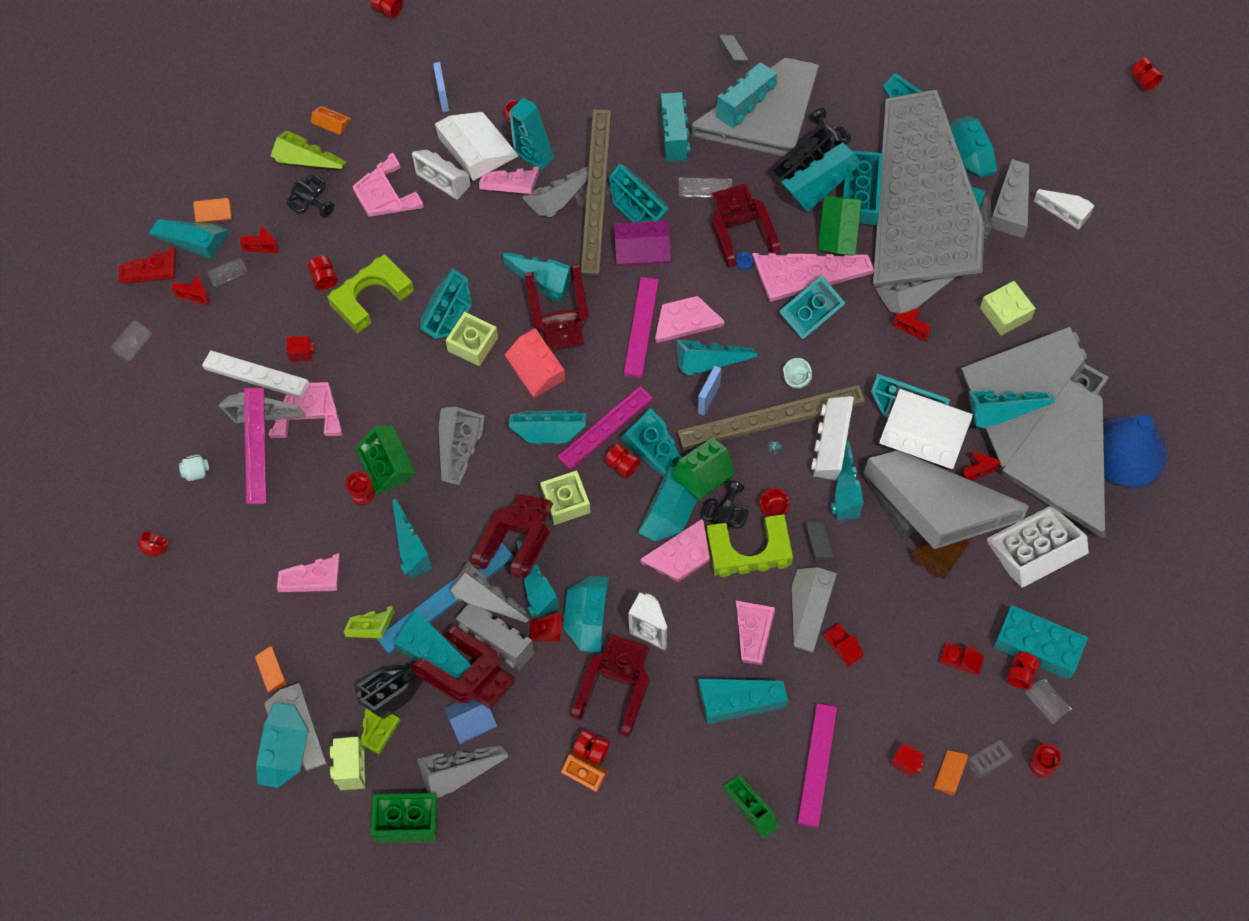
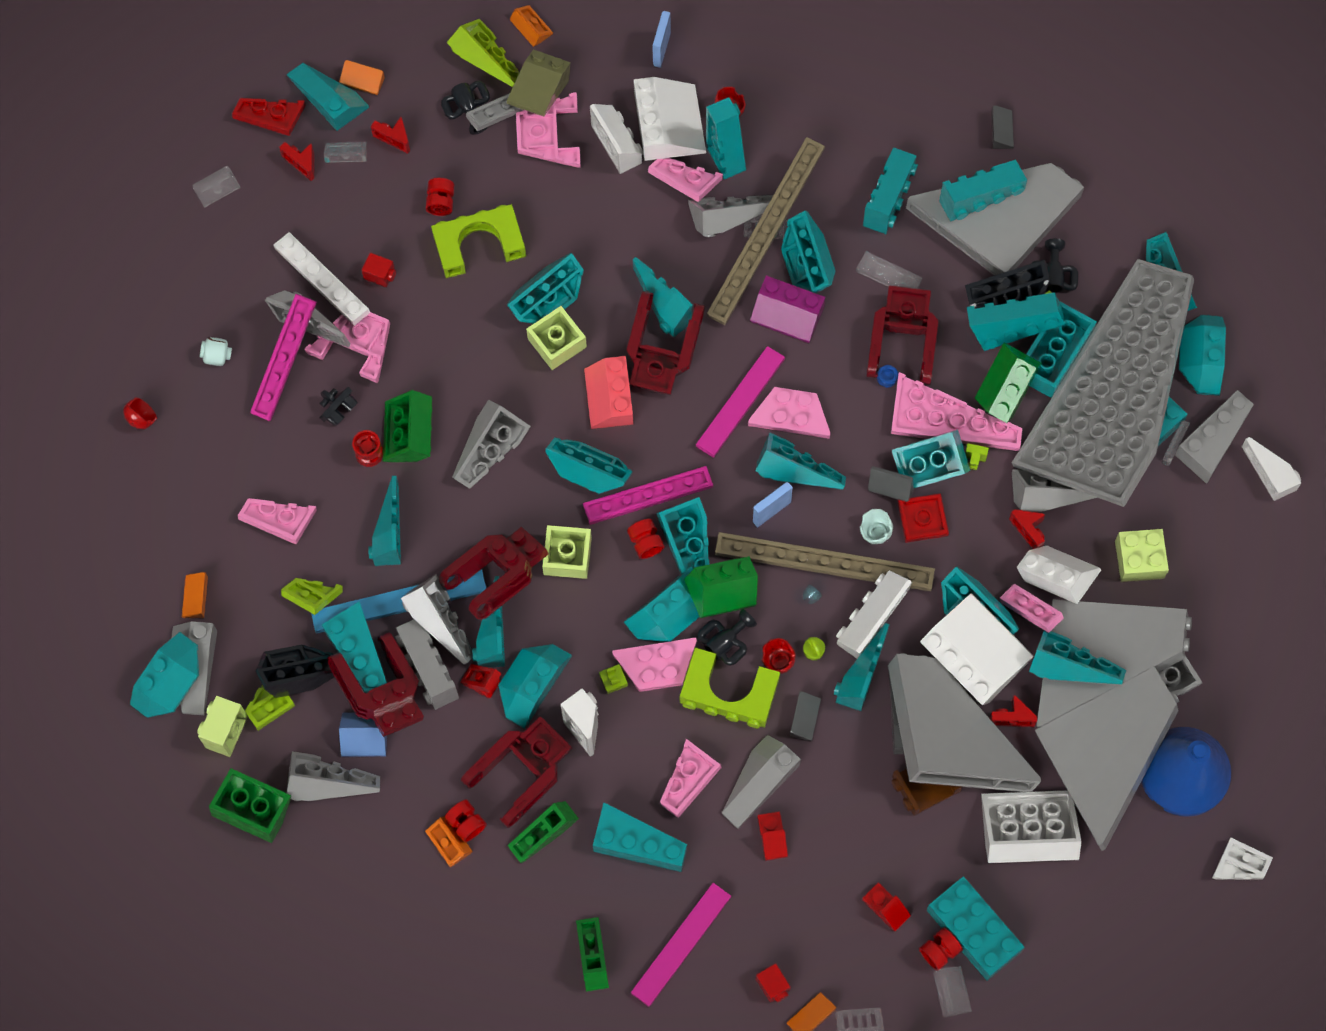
camera: 25 degrees right, 5 degrees up
none -> black hips [319,387,358,426]
none -> light grey tile [466,93,523,131]
none -> olive slope [507,49,571,117]
none -> green slope [507,801,579,863]
none -> lime tile [599,664,628,694]
none -> lime tile [803,637,825,660]
none -> dark grey slope [868,466,914,502]
none -> red tile [898,493,949,543]
none -> lime tile [965,443,989,470]
none -> bright pink plate [1000,584,1064,633]
none -> white slope [1017,546,1101,604]
none -> white wing [1212,838,1273,880]

